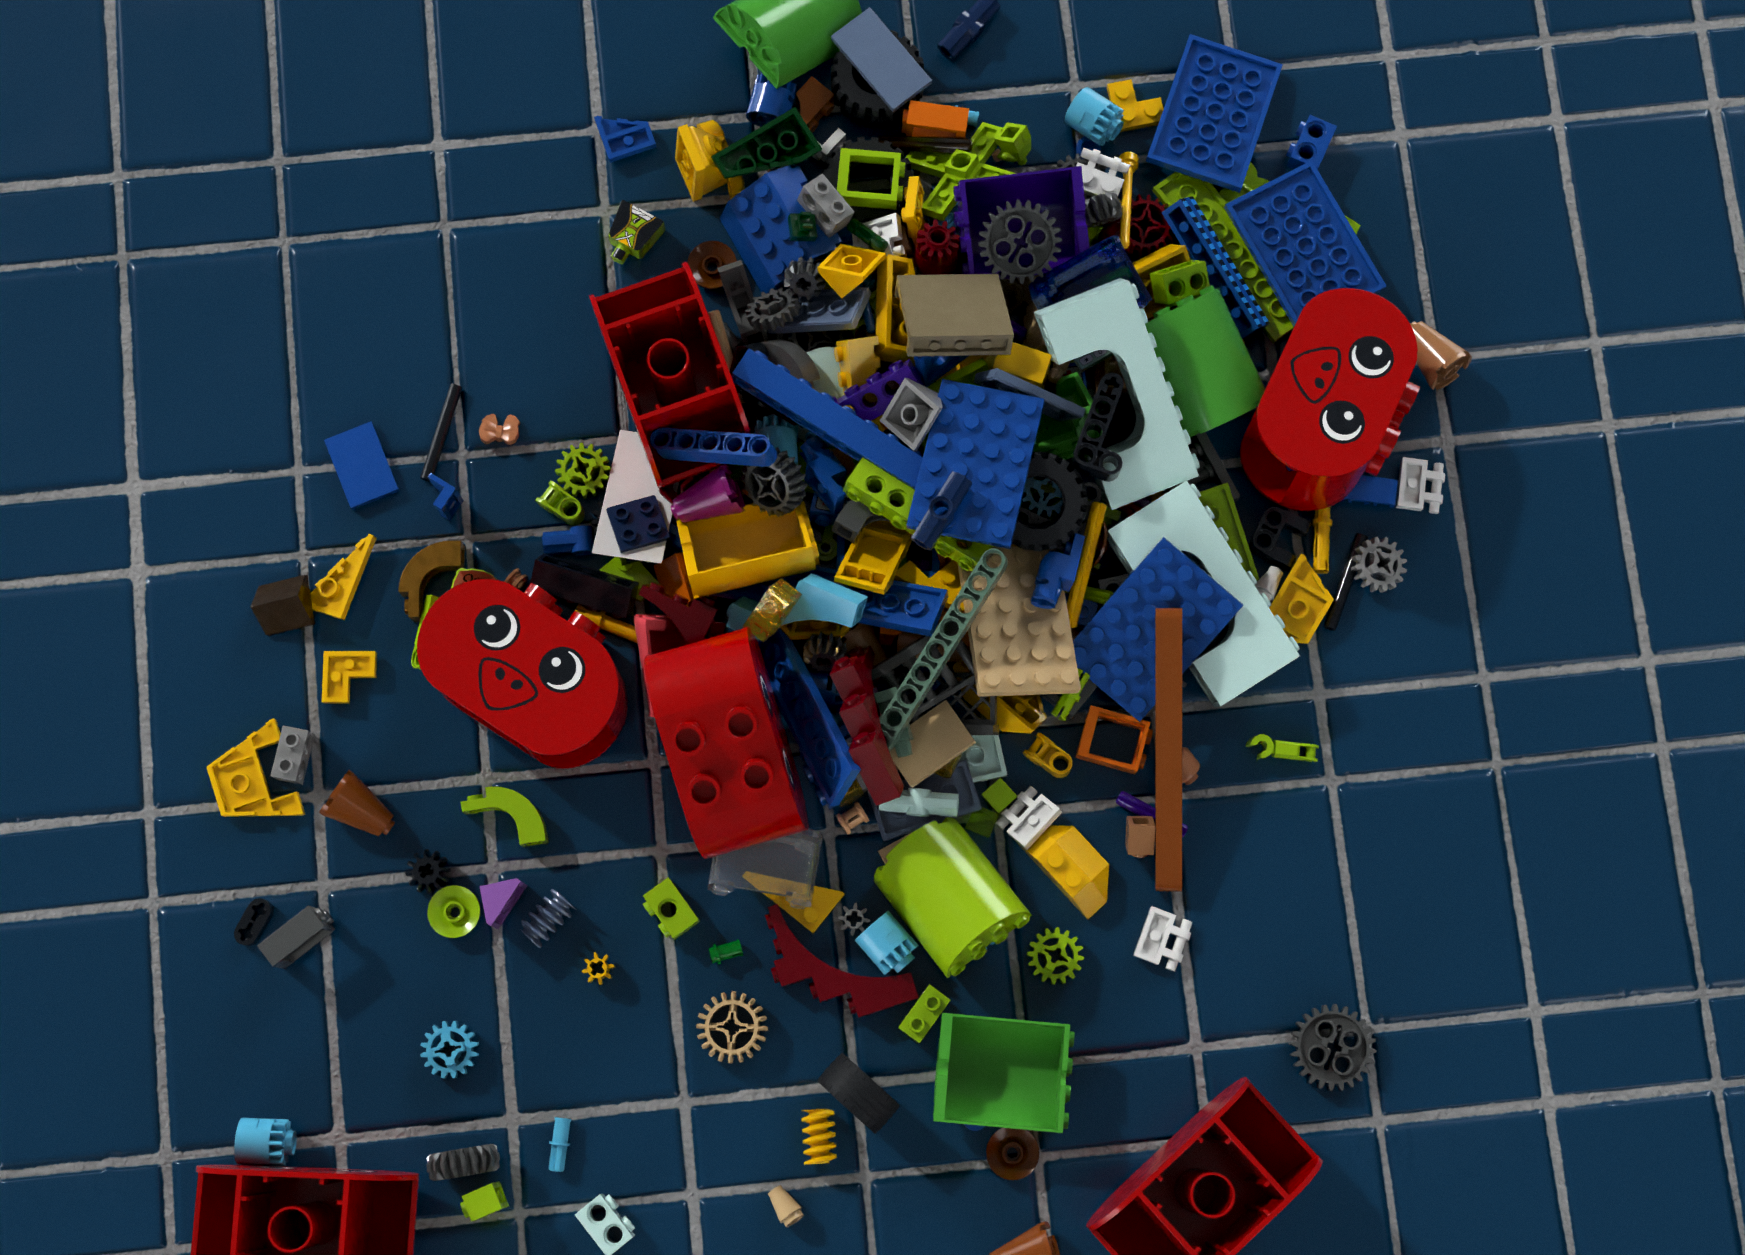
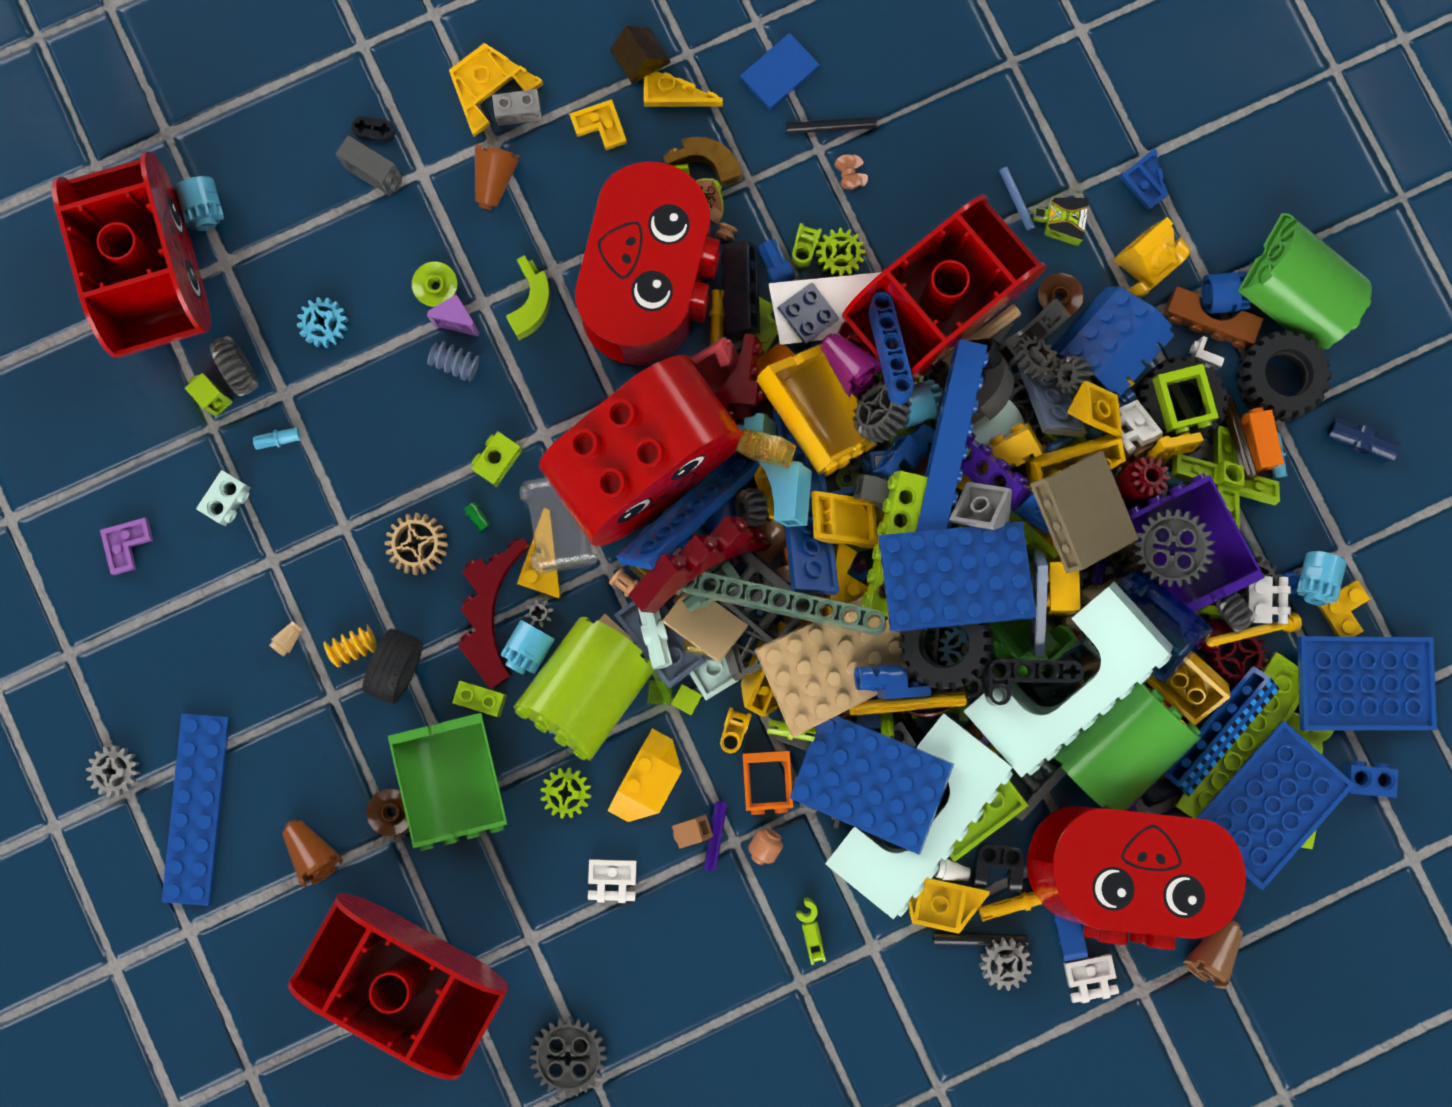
camera: 70 degrees right, 5 degrees up
black gear [405,849,451,894] -> none
blue panel [428,473,464,521] -> none
yellow gear [582,952,615,985] -> none
dark green wedge [711,107,822,179] -> none
dark green tile [788,211,818,242] -> none
light grey brick [797,173,855,238] -> none
sand blue tile [831,7,932,112] -> none
dark green axle [847,218,888,252] -> none
dark blue piece [911,471,972,551] -> none
lime piece [992,122,1031,165] -> none
white plate [995,786,1062,850] -> none
lime brick [1150,260,1210,307] -> none
dark orange beam [1155,608,1182,892] -> none
none -> medium blue bar [999,167,1035,231]

